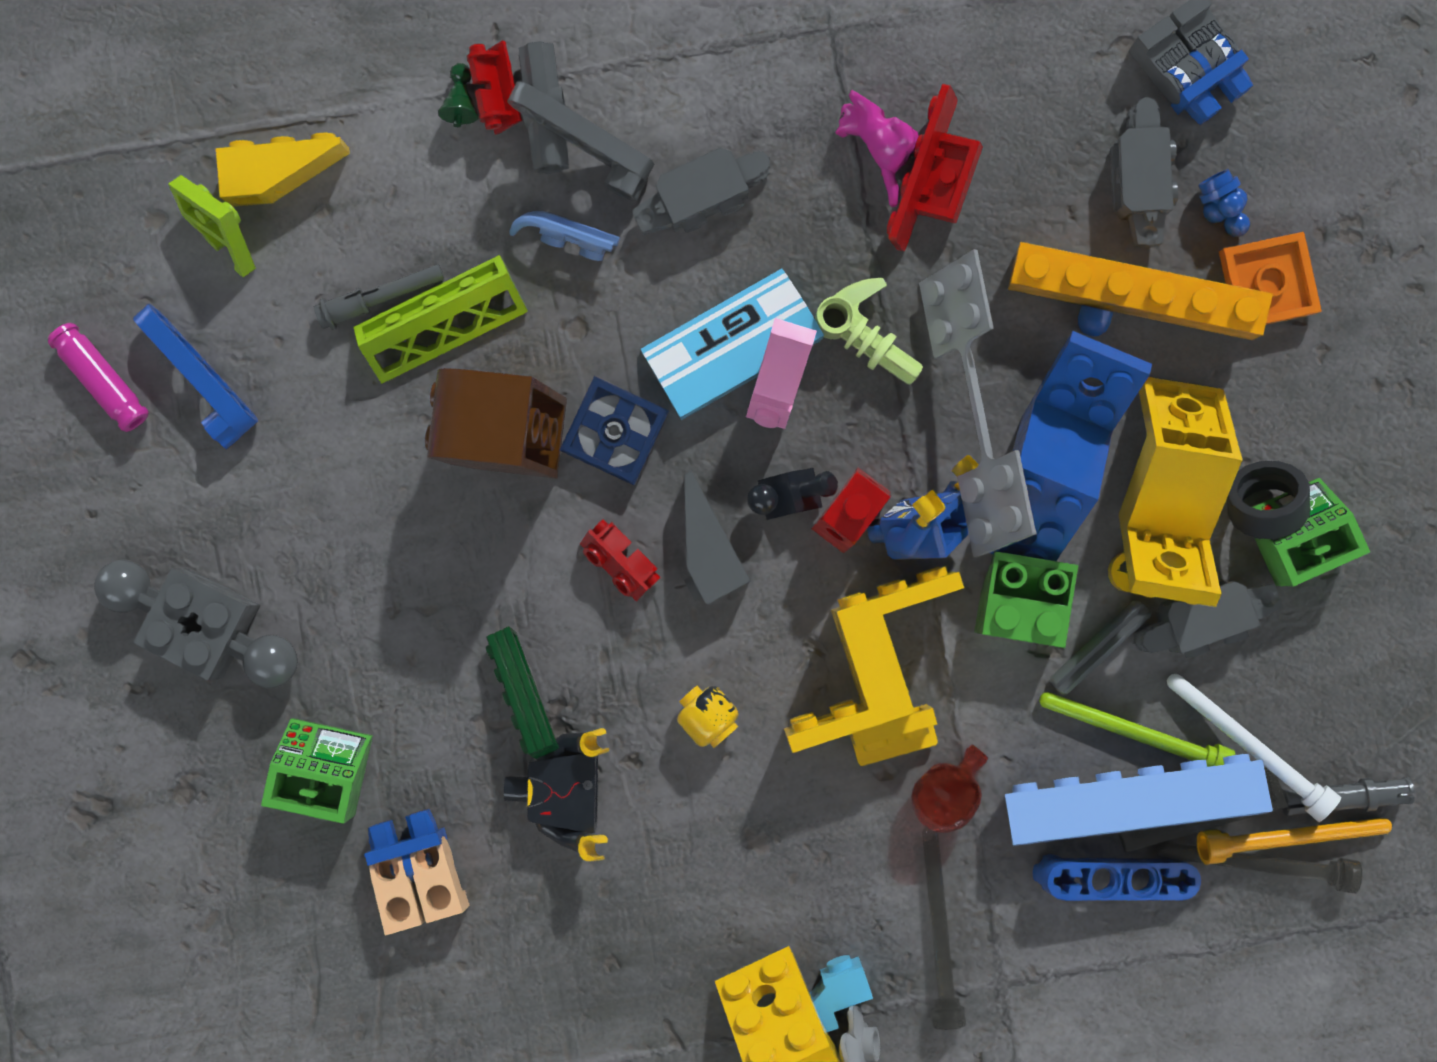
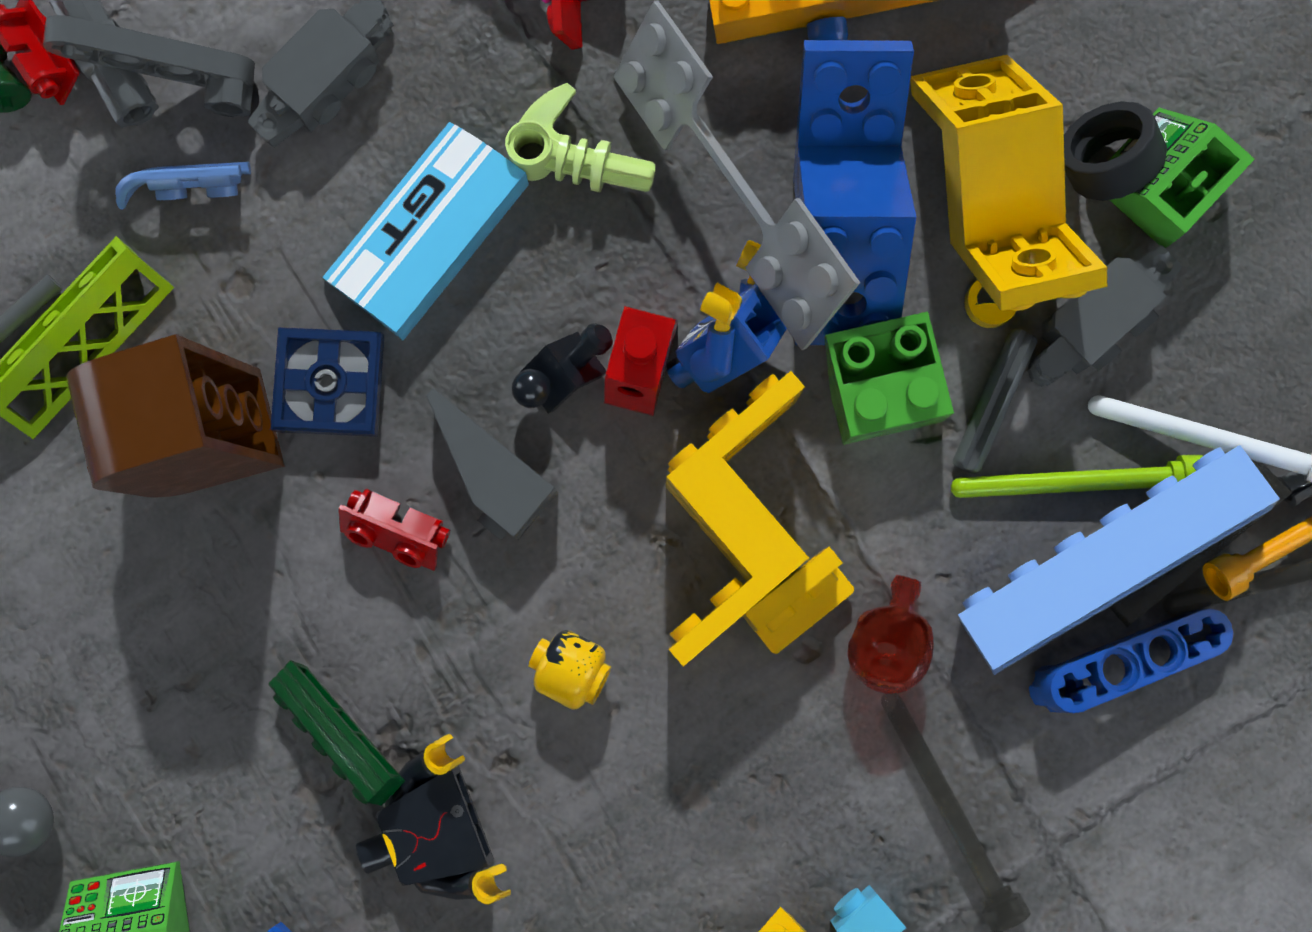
camera: 20 degrees left, 5 degrees down
bright pink slope [746,318,817,429] -> none

